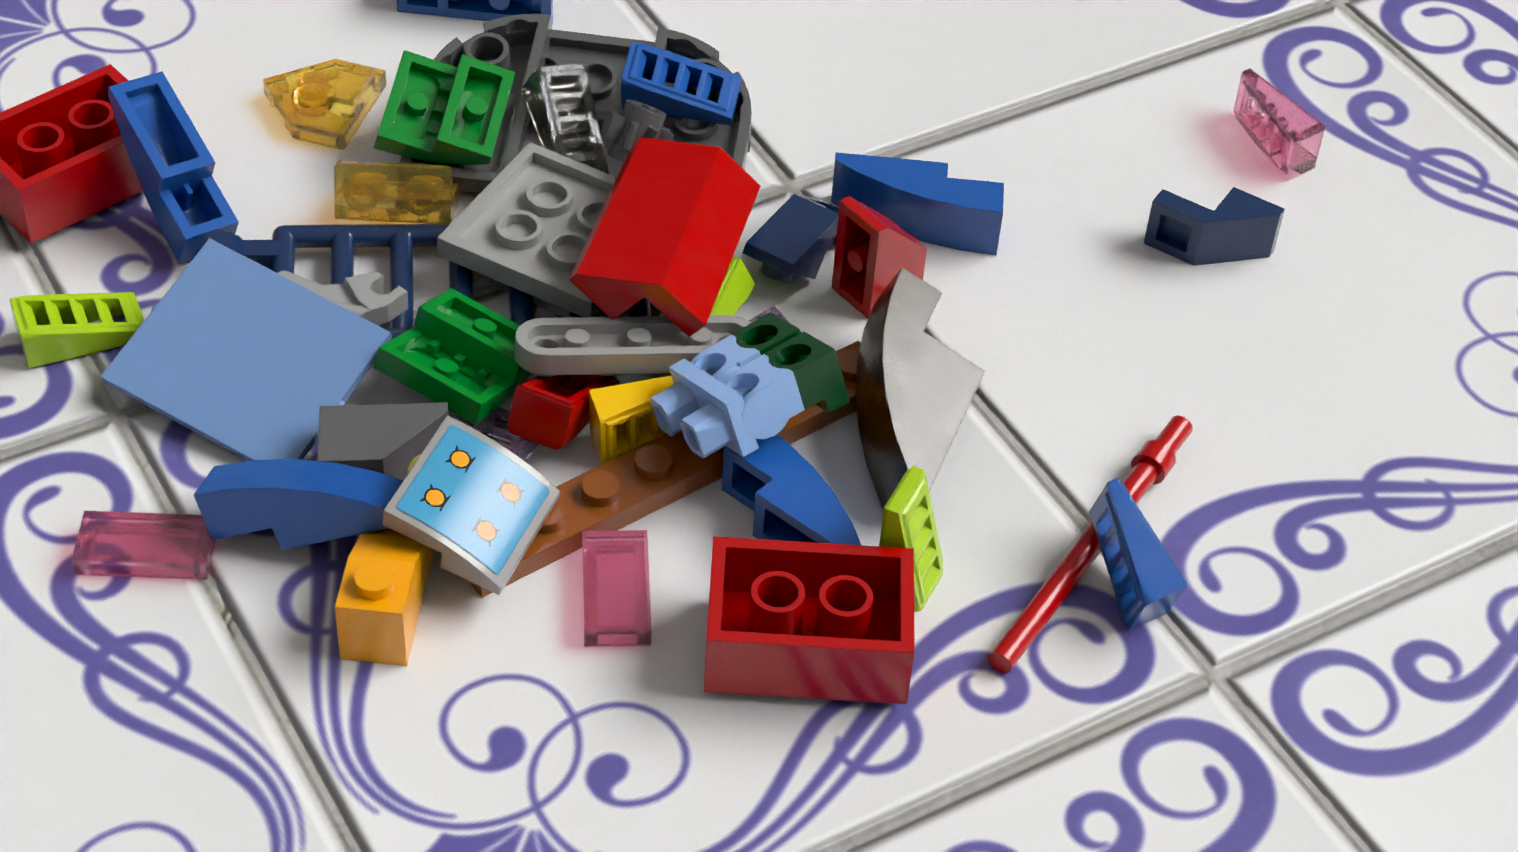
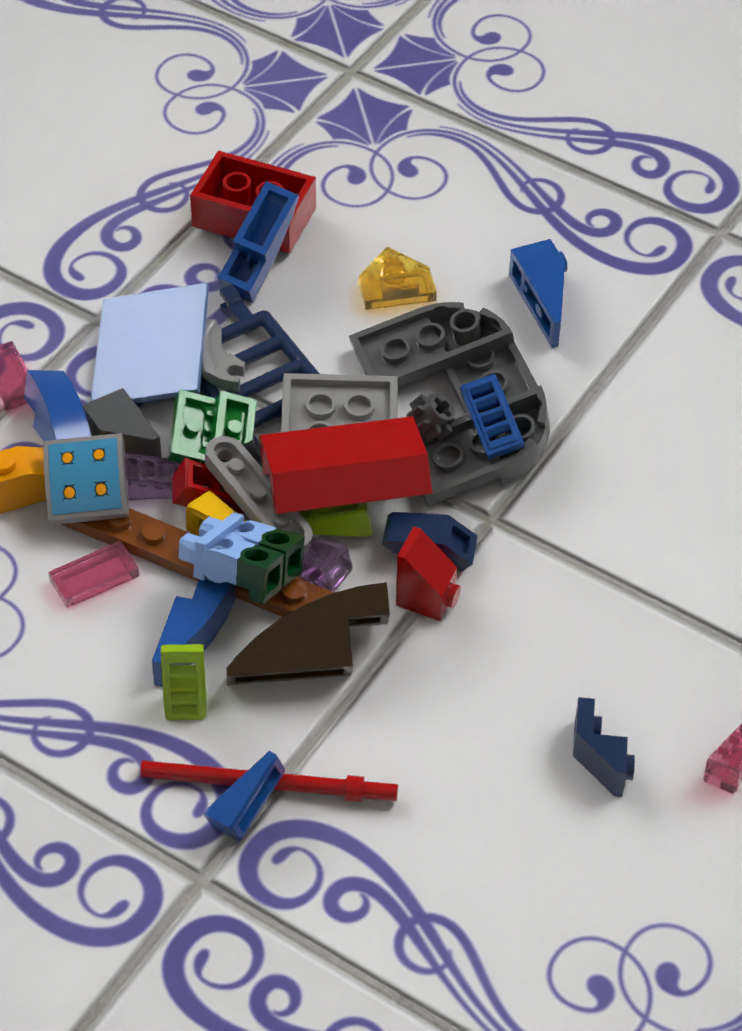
camera: 65 degrees right, 5 degrees up
lime slope [9,292,144,369] -> none
clear yellow bracket [334,160,459,225] -> none
green slope [373,50,515,165] -> none
clear smoke slope [520,63,610,174] -> none
red brick [704,536,915,704] -> none
blue slope [831,152,1004,255] -> none

